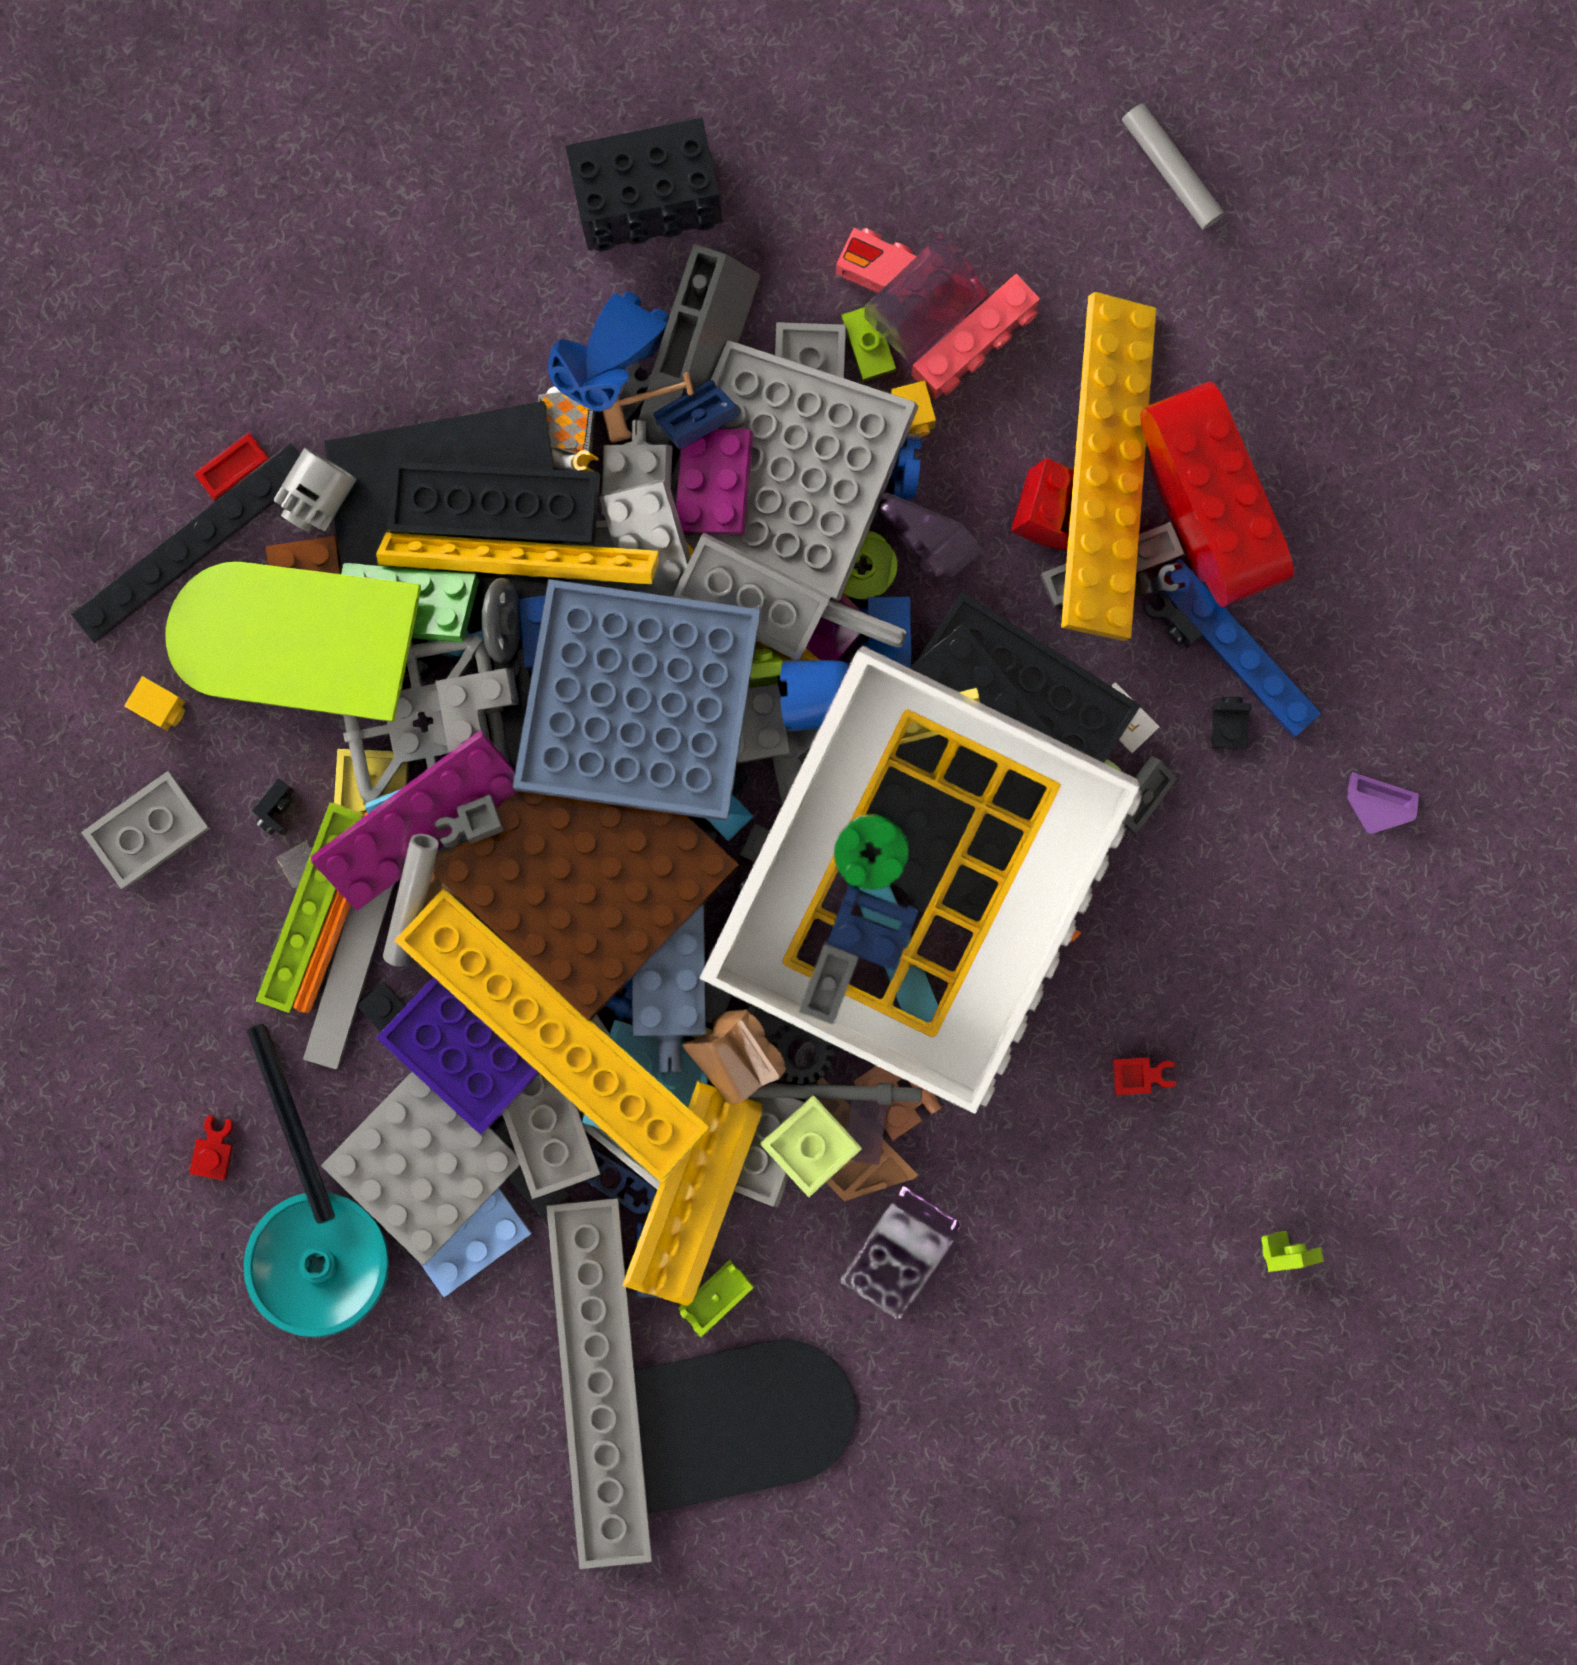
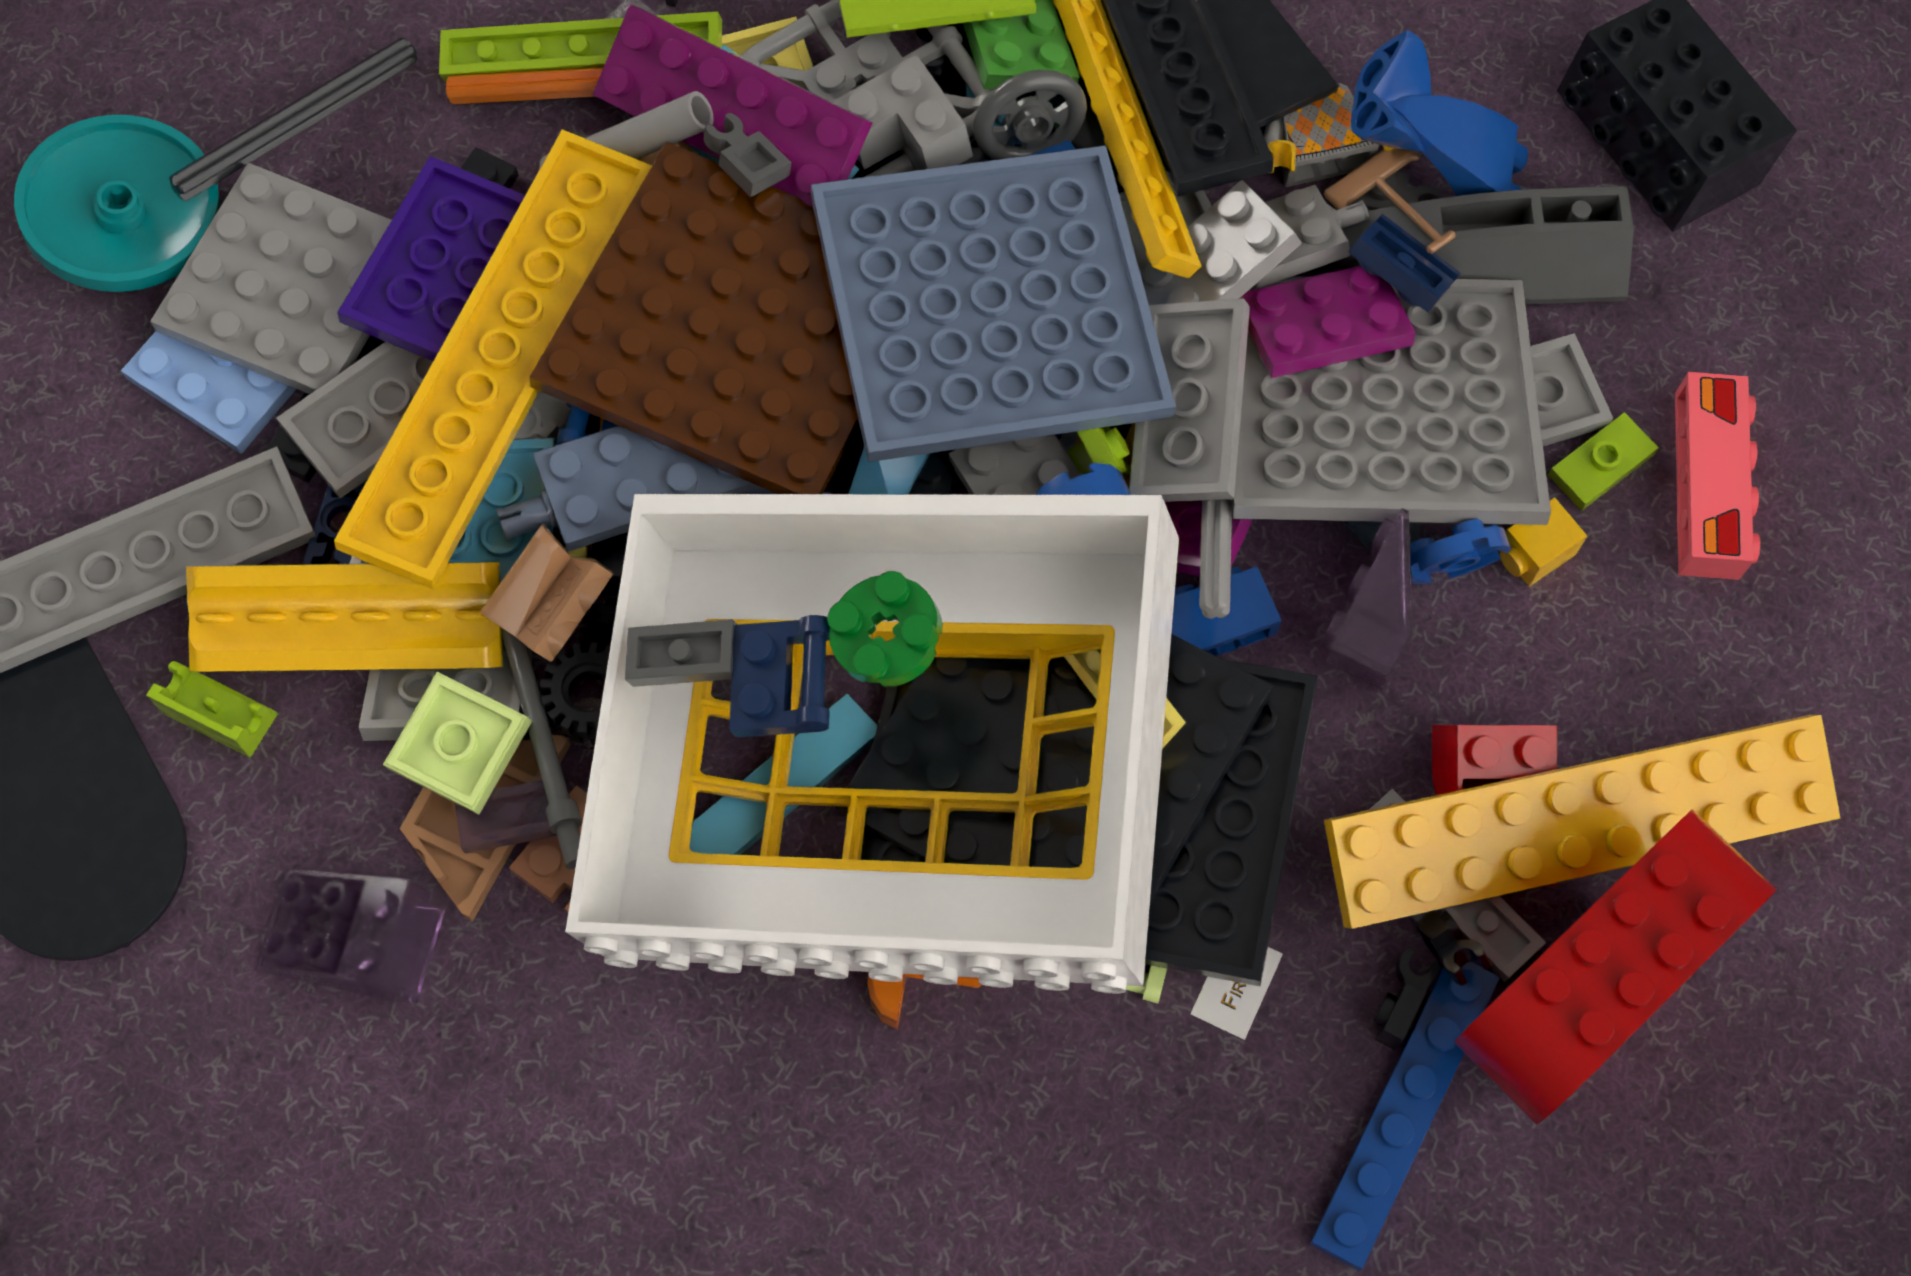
camera: 65 degrees right, 15 degrees down
red plate [189,1115,234,1181] -> none
light grey tile [303,883,396,1070] -> none
lime plate [843,531,897,602] -> none
slope [864,234,988,366] -> none
coral brick [911,273,1040,400] -> none
red plate [1112,1058,1176,1095] -> none
dark grey plate [1122,756,1177,834] -> none
black bracket [1211,697,1252,749] -> none

